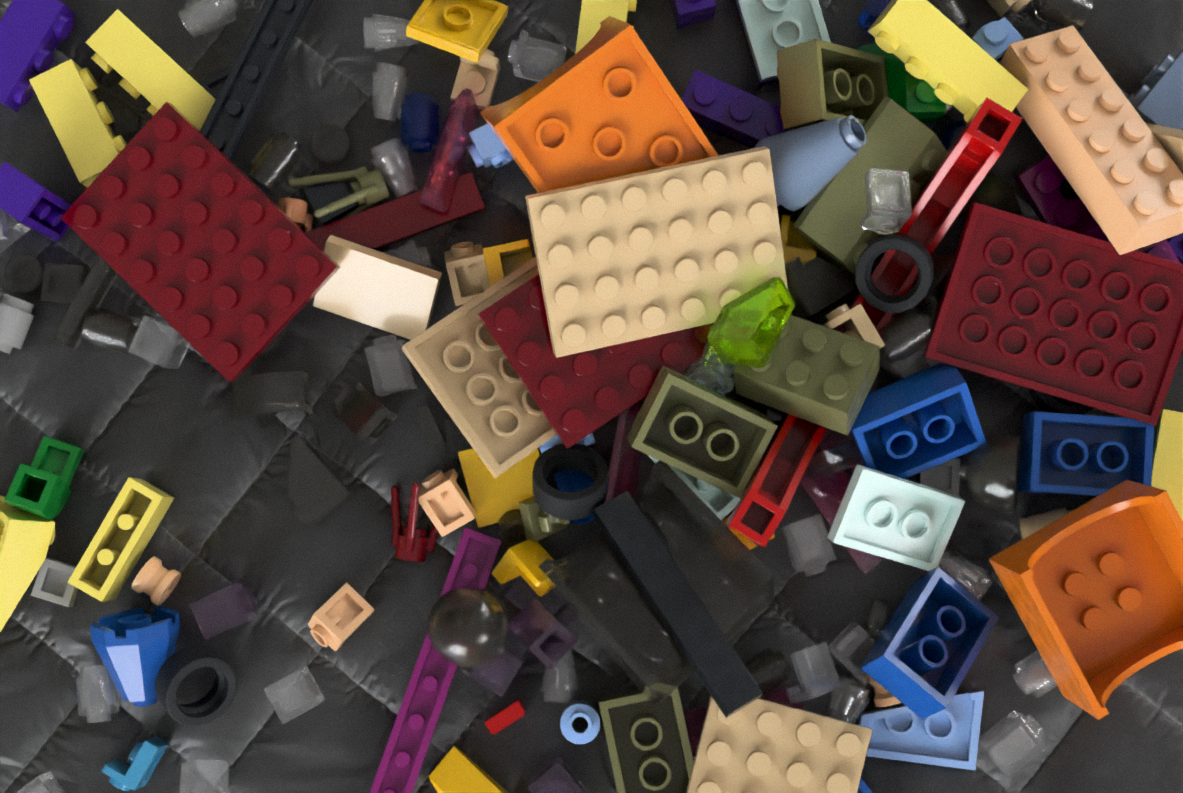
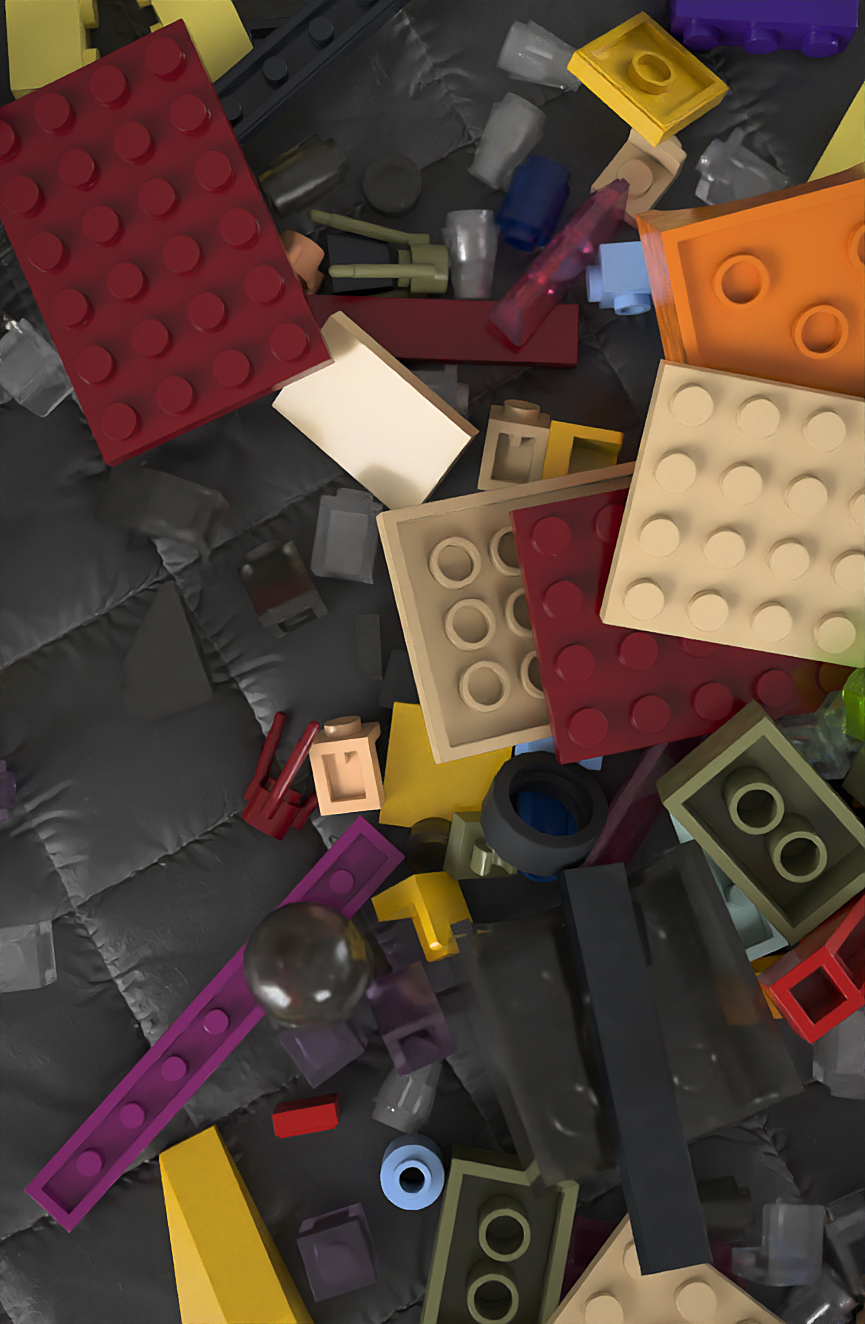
camera: 25 degrees right, 0 degrees up
light nougat bracket [308,582,375,651] -> none

